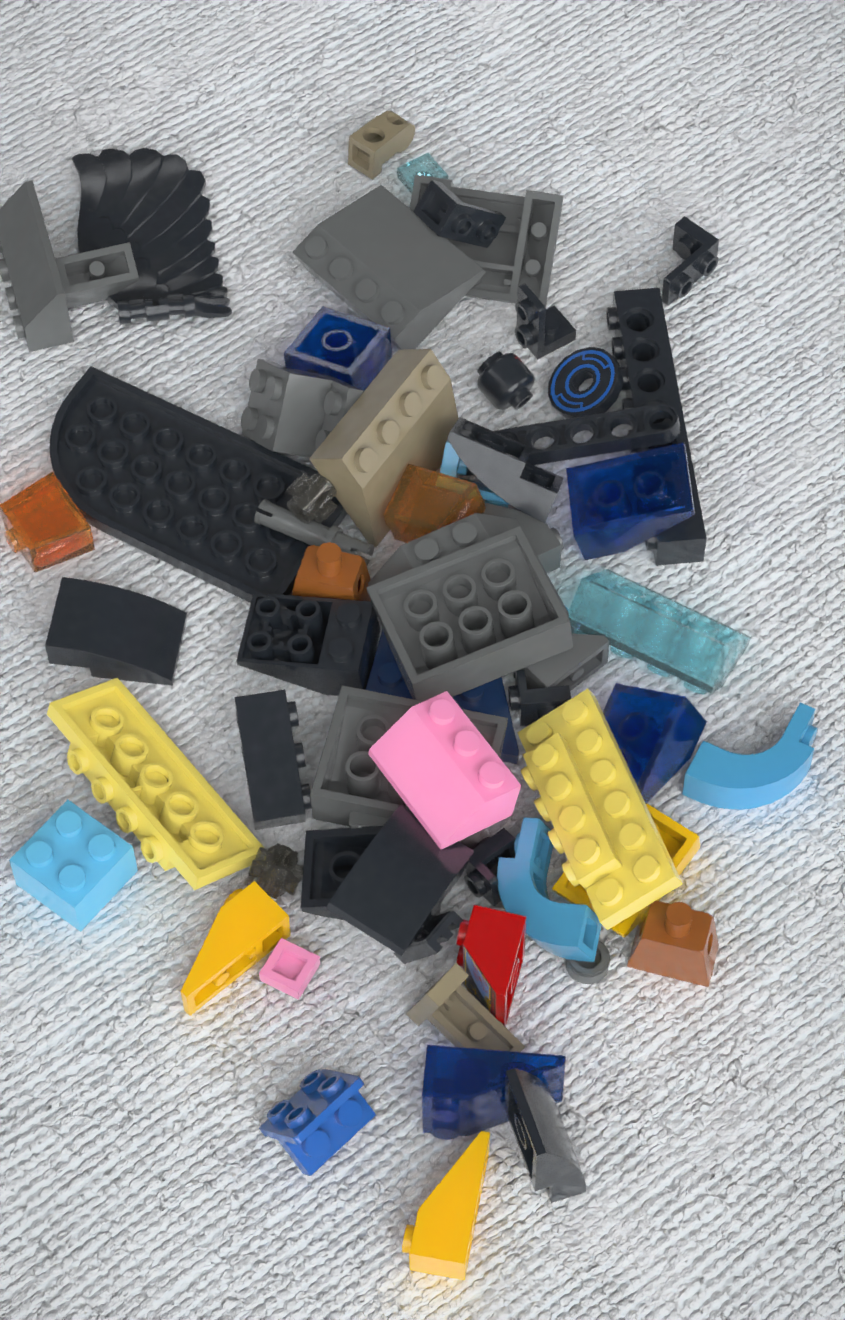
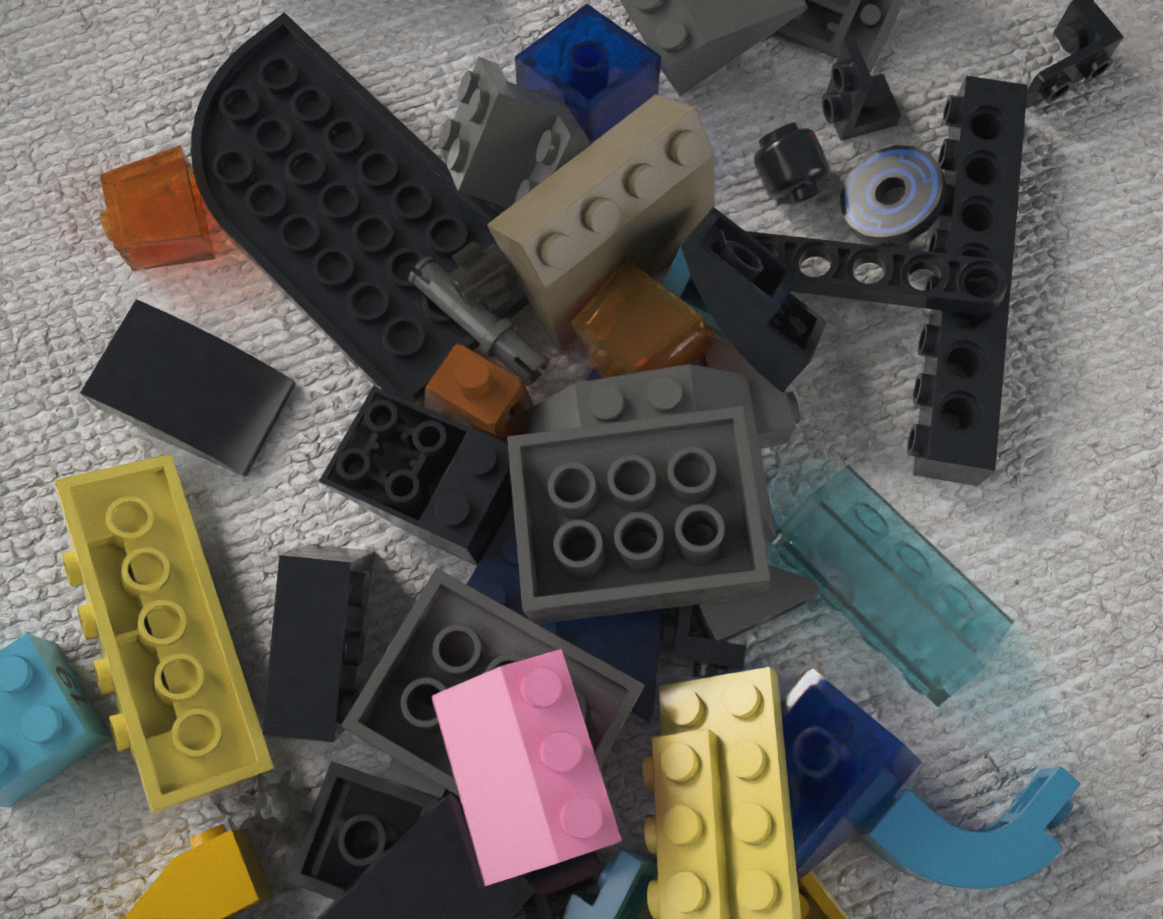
camera: 15 degrees right, 15 degrees up
clear blue slope [566,443,695,560] -> none

